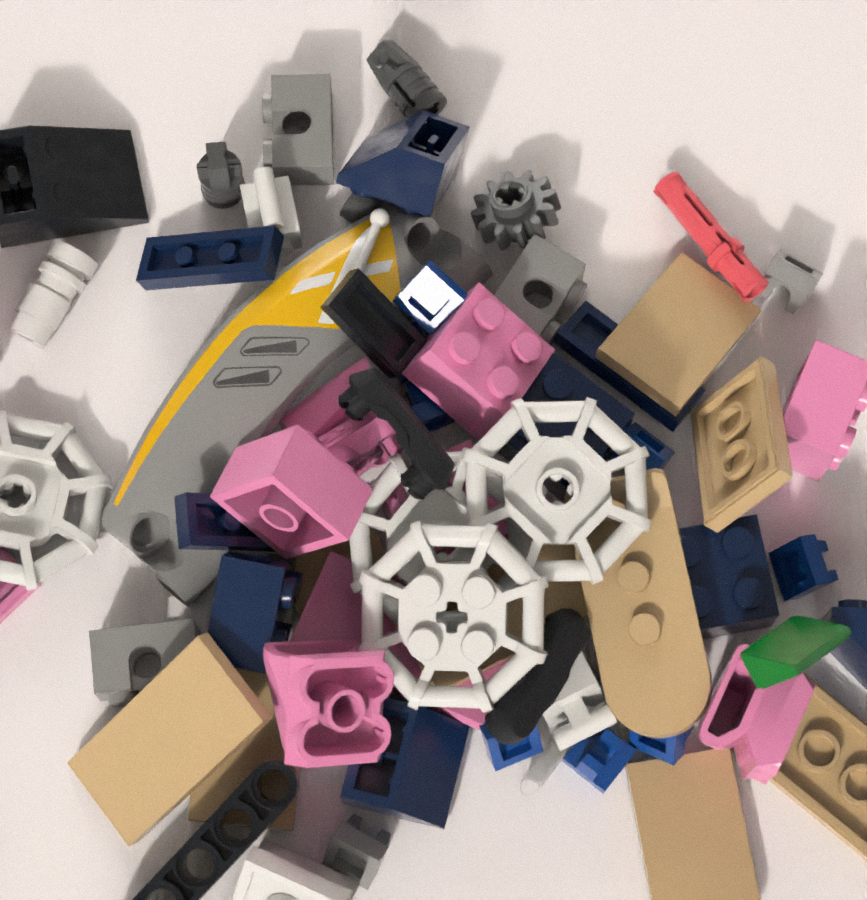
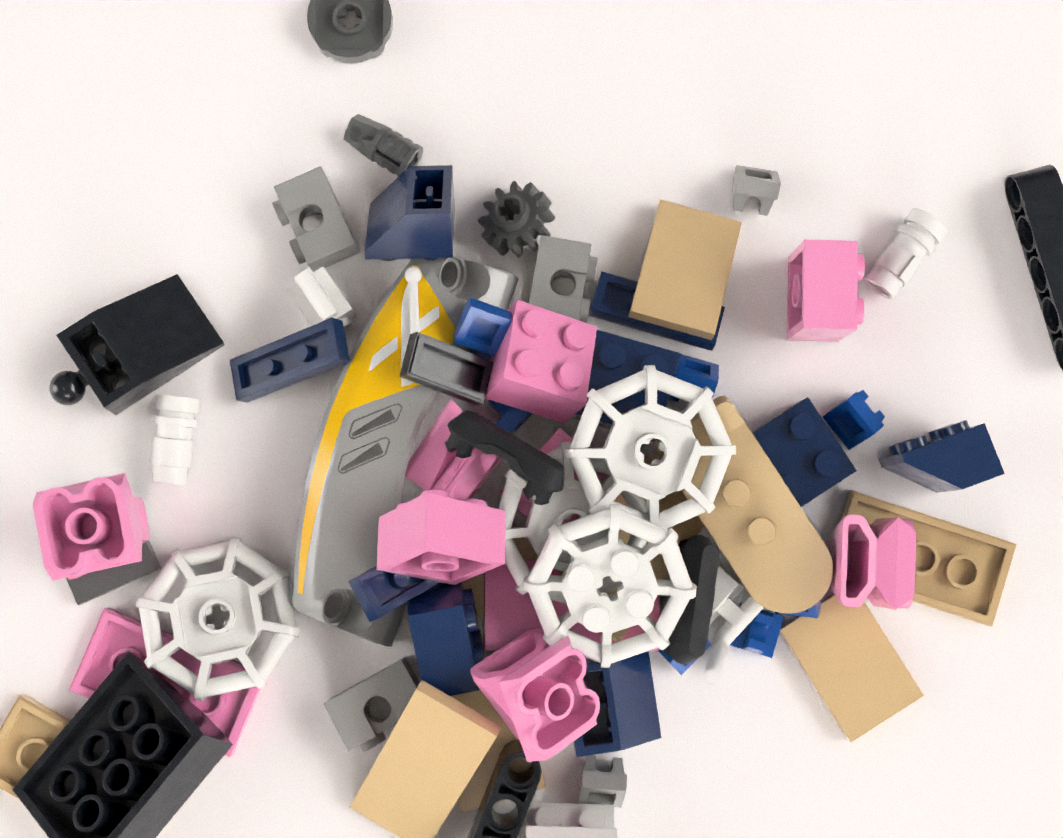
camera: 25 degrees left, 10 degrees up
dark grey hinge [196,141,245,209] -> none
dark grey hinge [340,193,382,224] -> none
coral pin [653,172,769,303] -> none
tan tile [690,356,793,533] -> none
green slope [740,616,852,690] -> none

